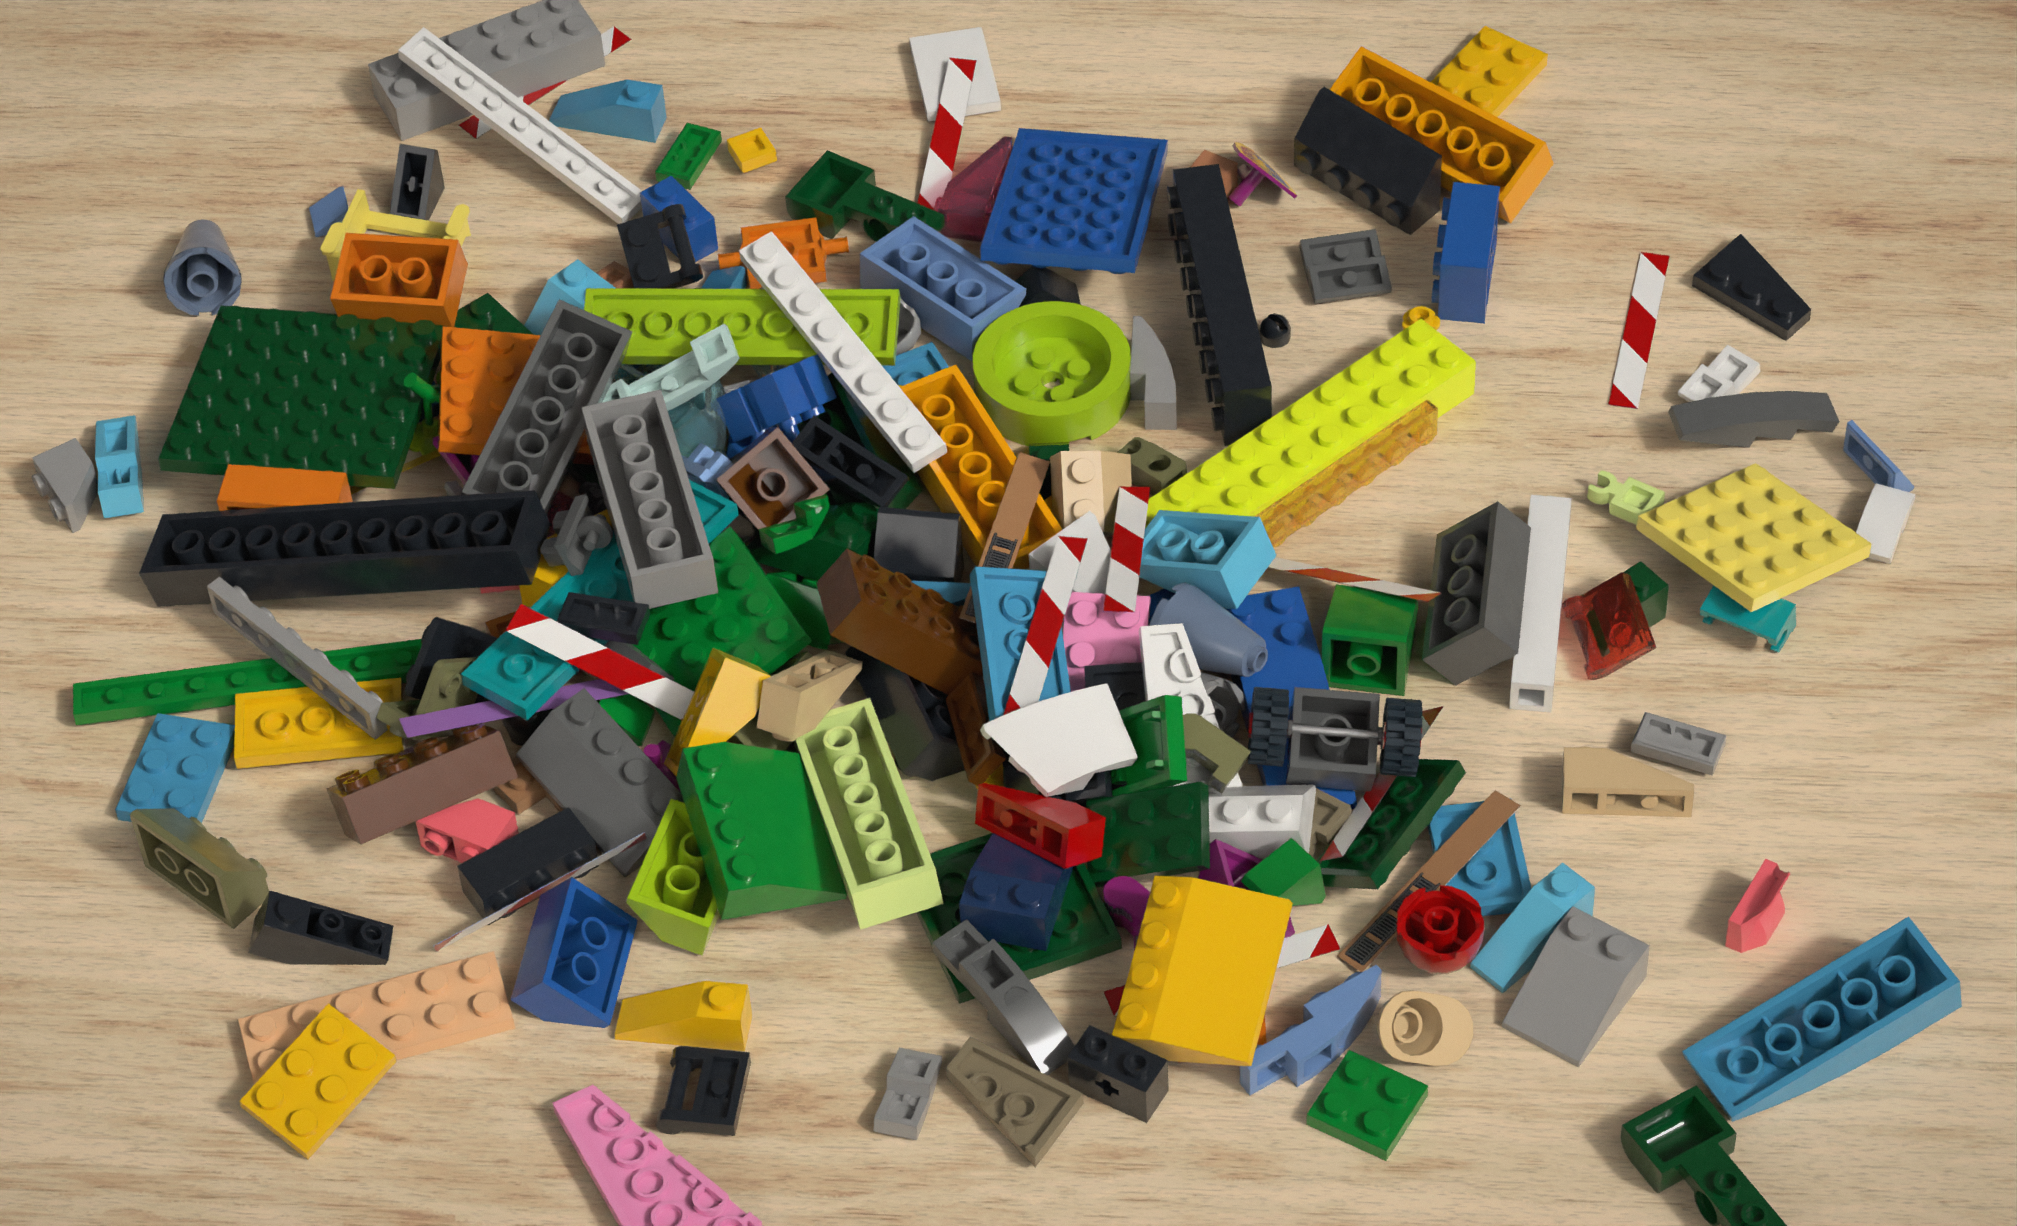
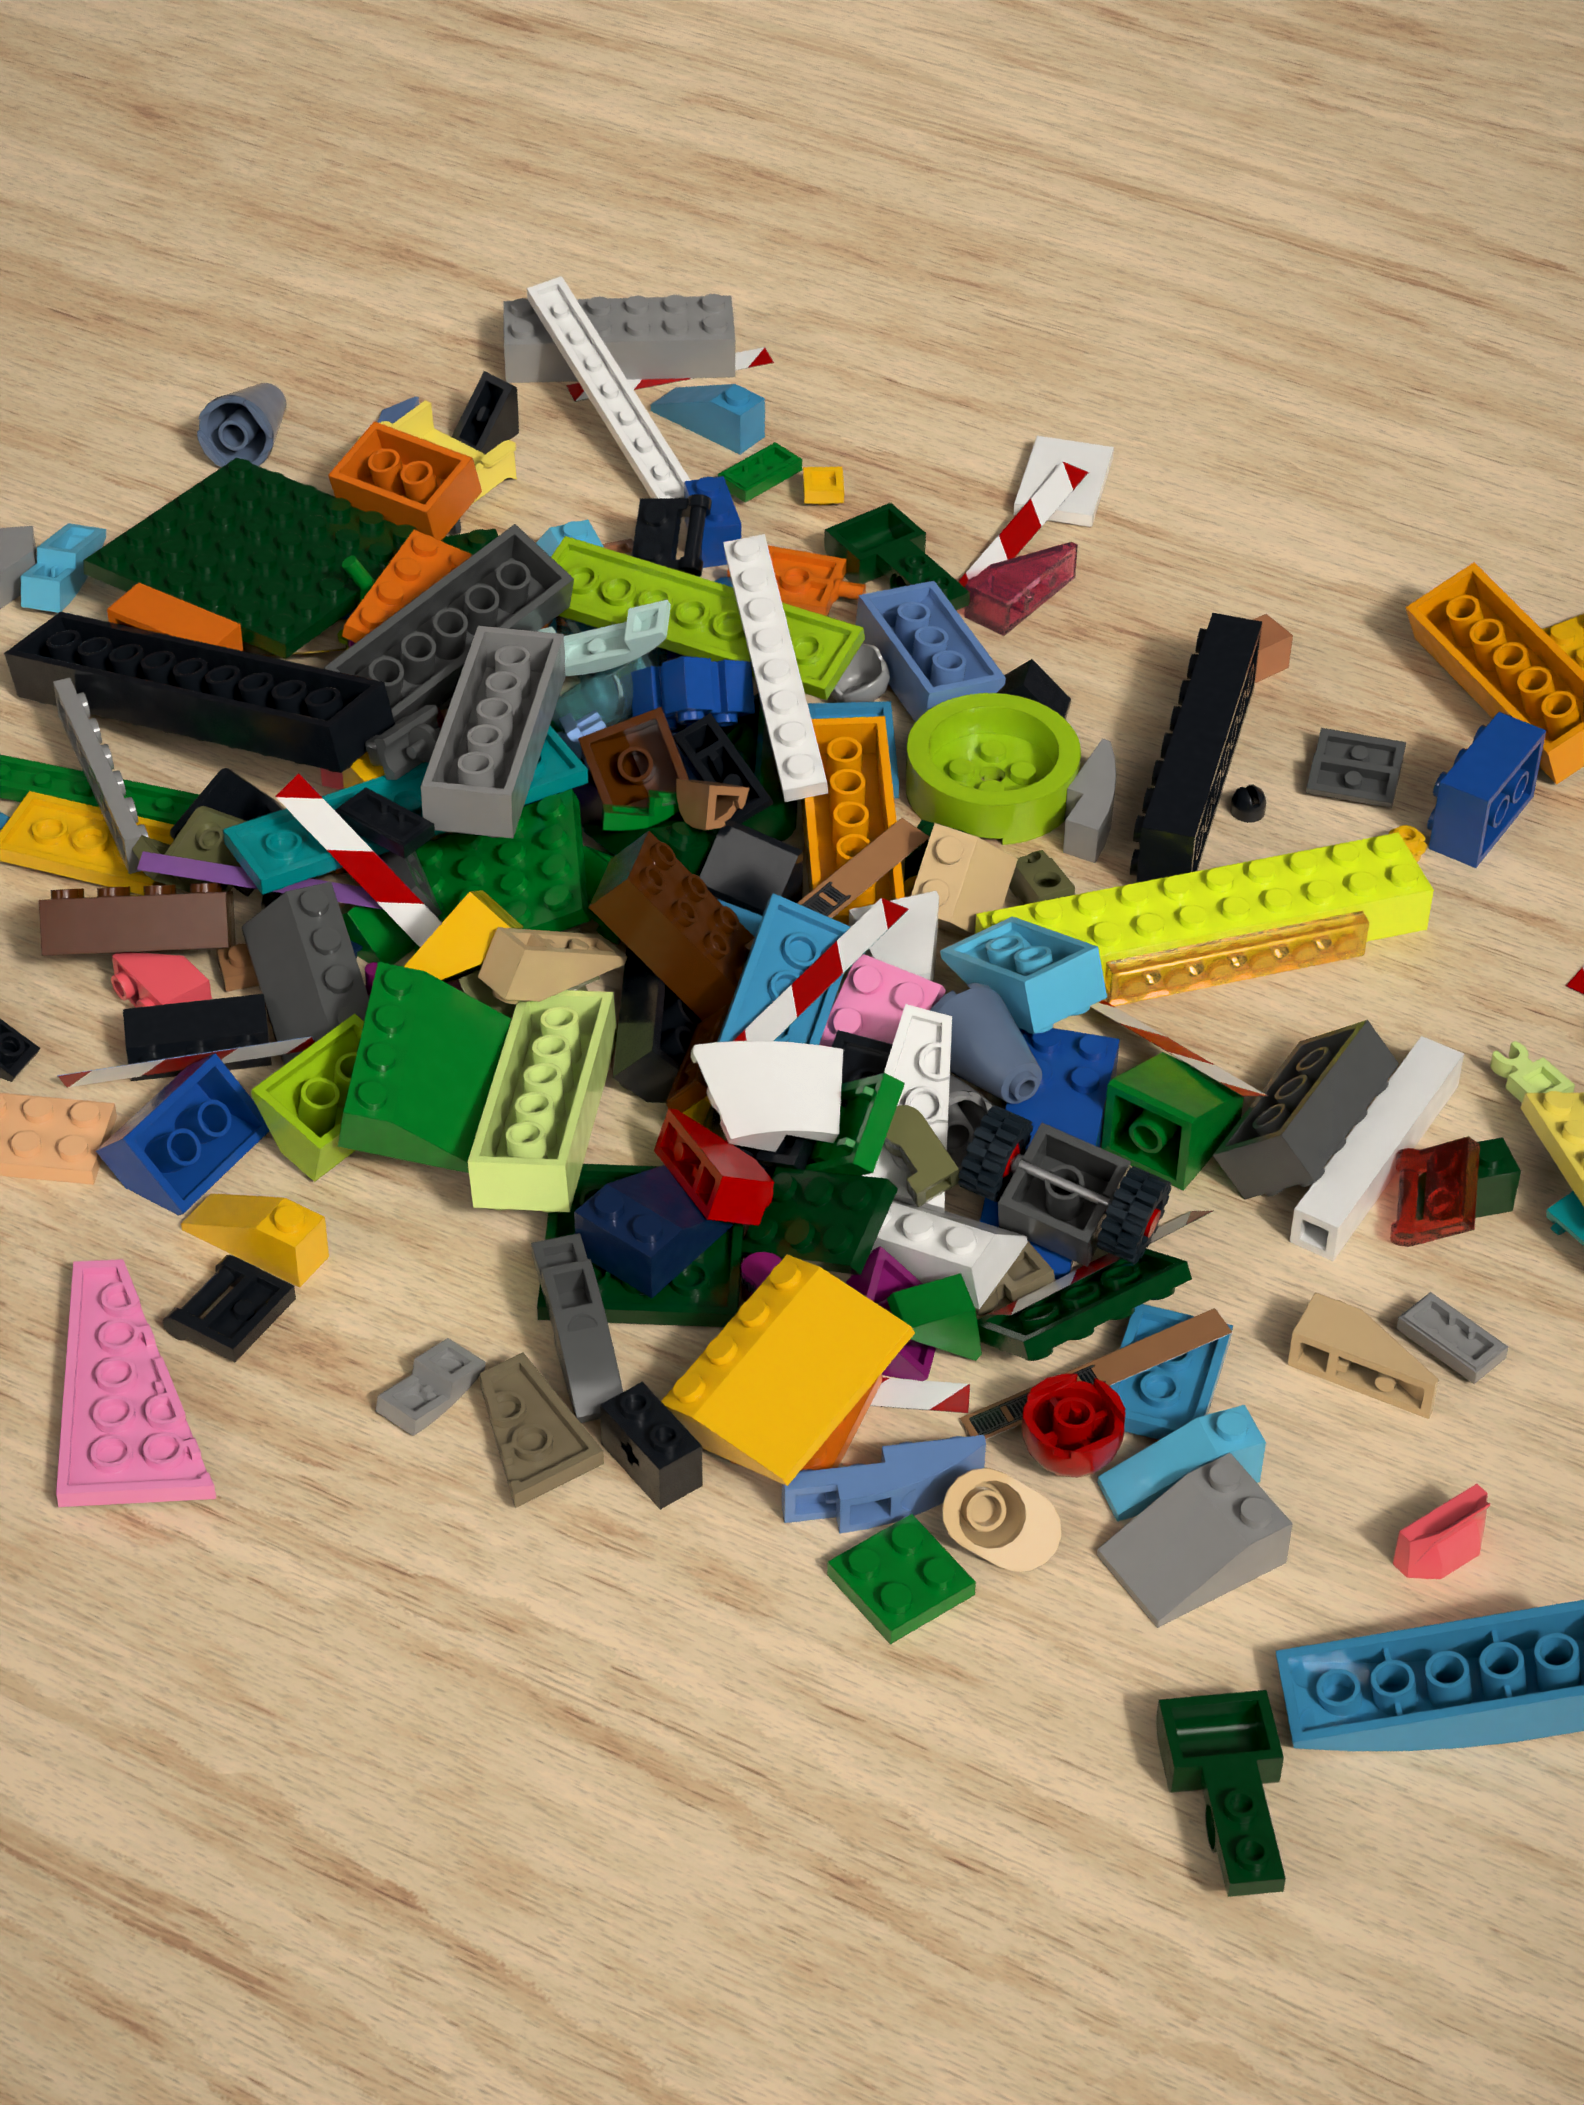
camera: 20 degrees right, 5 degrees down
blue plate [980,128,1168,274] -> none
sticker [1103,486,1150,613] -> none
magenta shield [1229,142,1297,206] -> none
black slope [1294,87,1442,235] -> none
none -> medium nougat brick [676,779,749,830]

